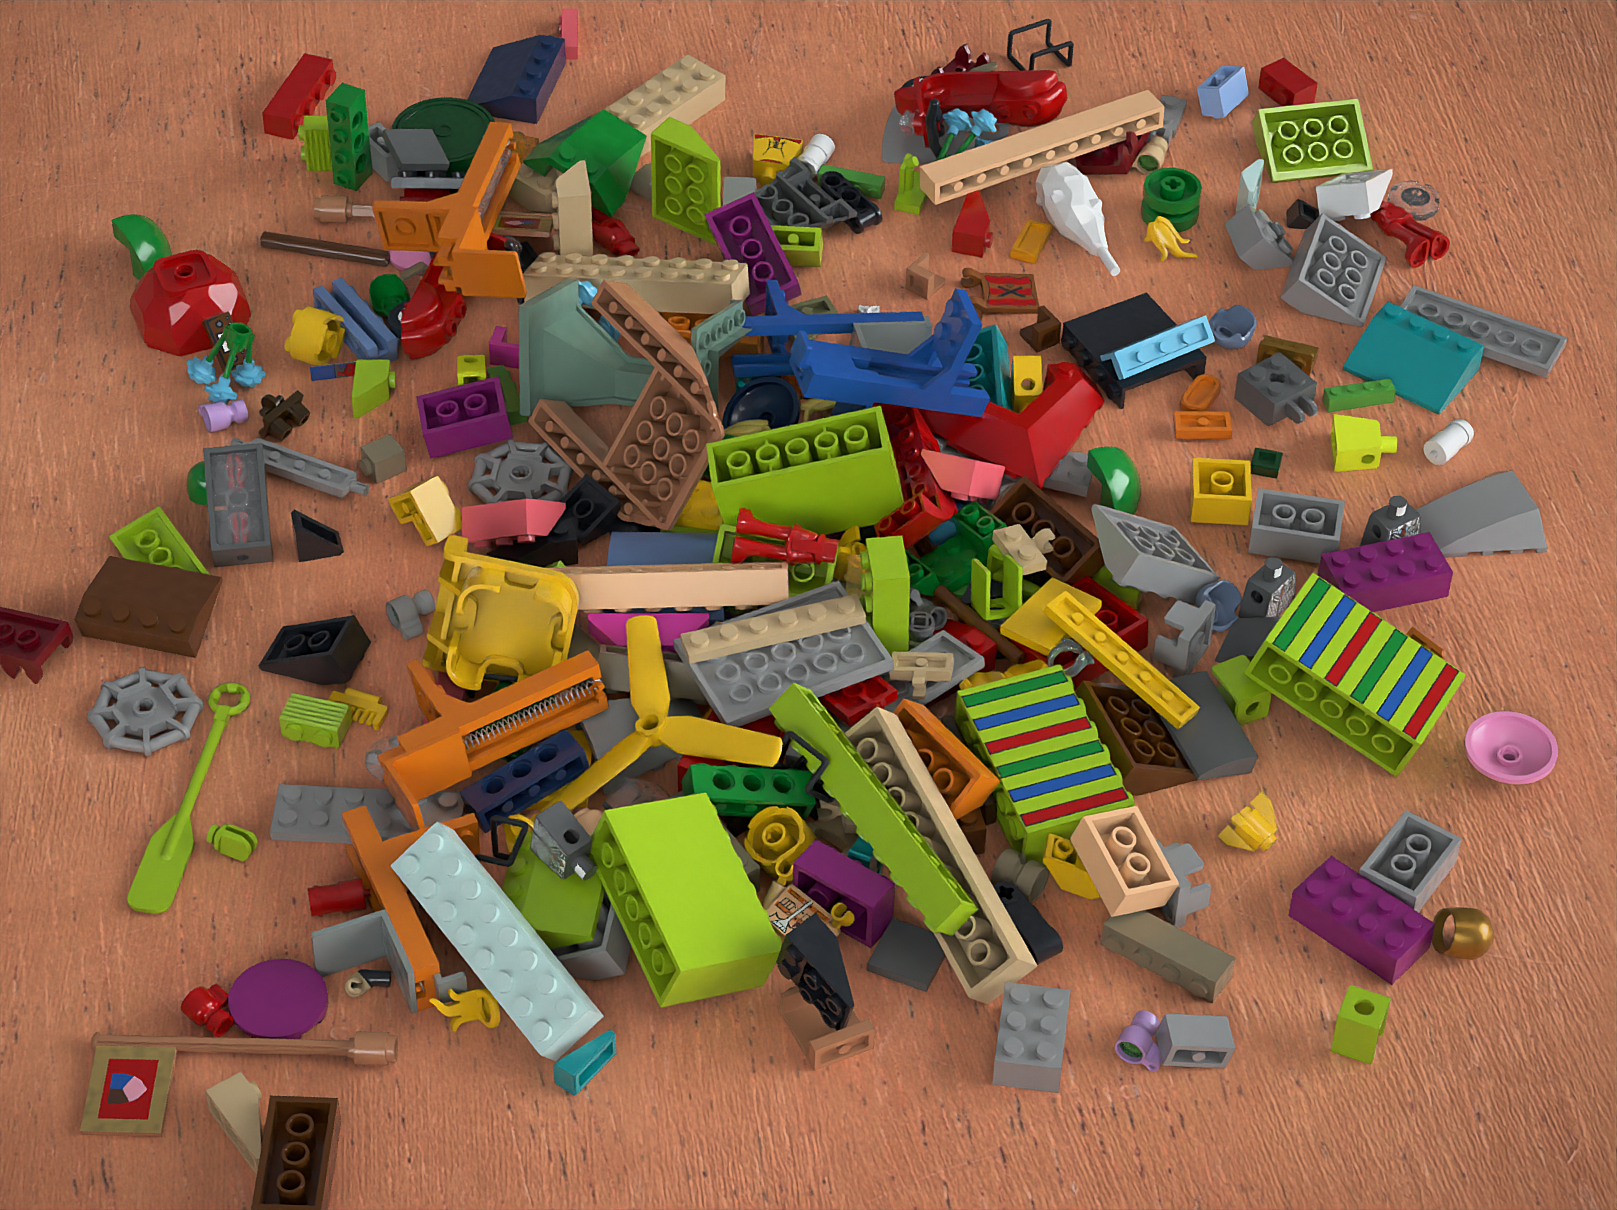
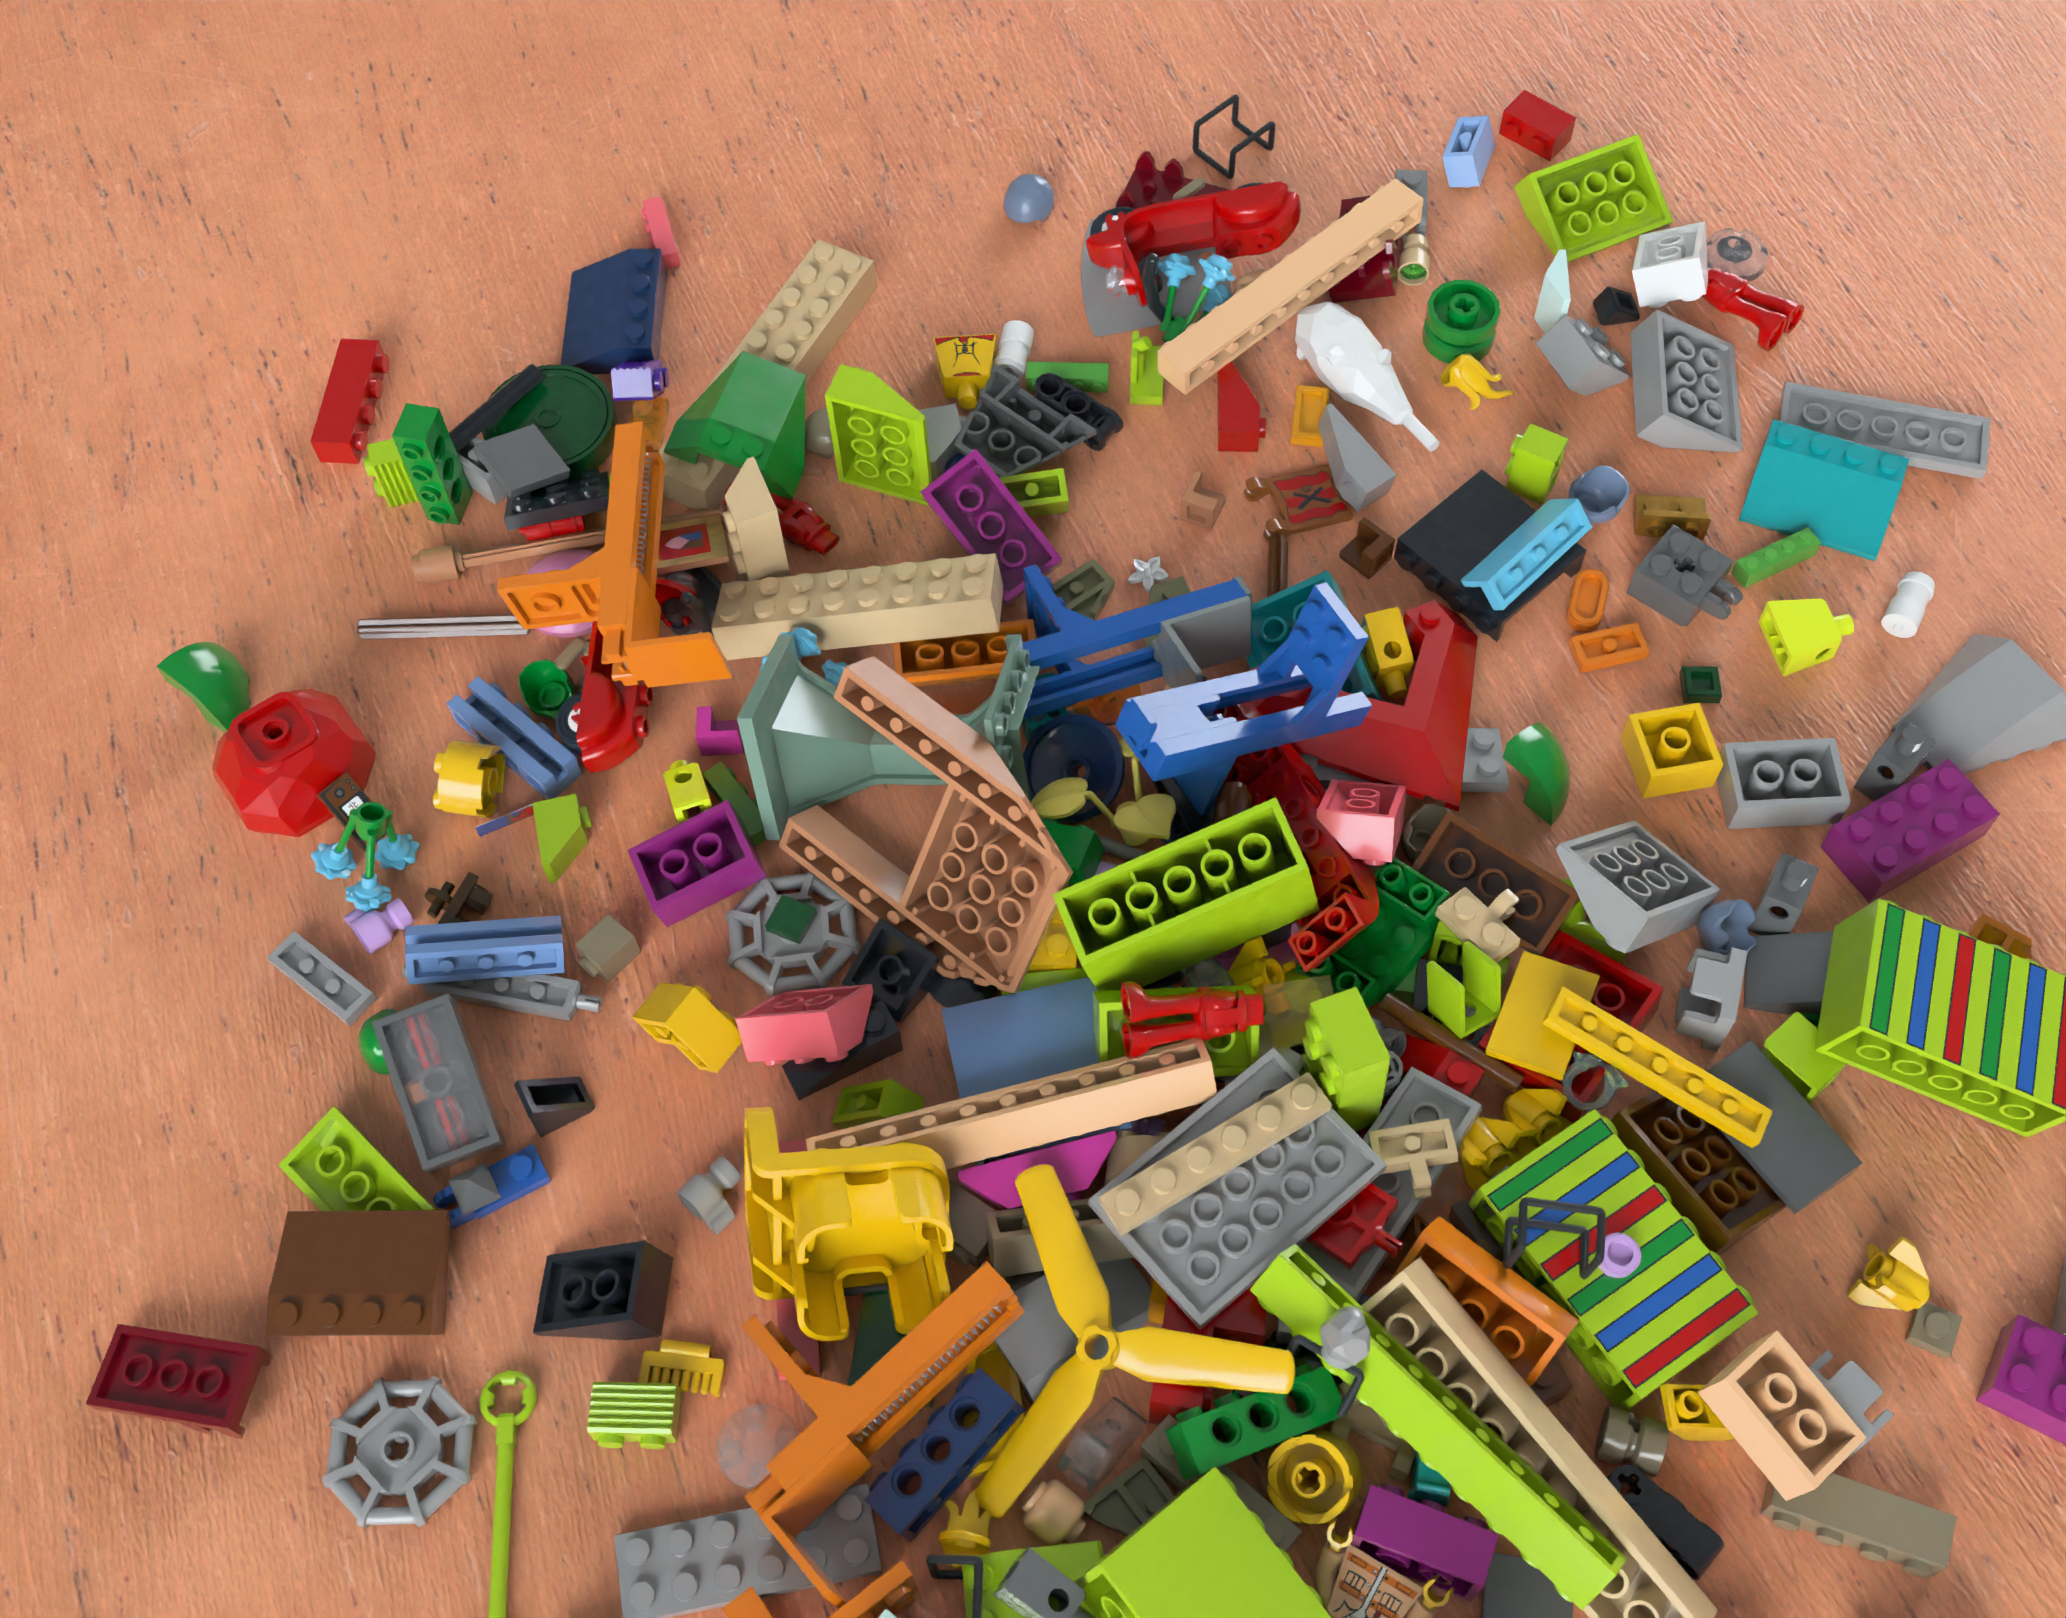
camera: 10 degrees left, 15 degrees up
none -> light grey plate [267,931,377,1027]
none -> medium blue brick [405,915,565,985]
none -> blue hinge [433,1144,551,1229]
none -> dark grey slope [448,1162,501,1216]
none -> black axle [449,364,543,452]
none -> brick [611,360,669,401]
none -> dark green tile [765,894,817,945]
none -> sand blue hair [1003,174,1055,223]
none -> light grey slope [1318,403,1397,512]
none -> light grey rock [1320,1306,1370,1369]
none -> black piece [1503,1197,1606,1279]
none -> lime brick [1504,423,1568,505]
none -> lavender tile [1595,1233,1641,1278]
none -> dark tan plate [1905,1302,1962,1359]

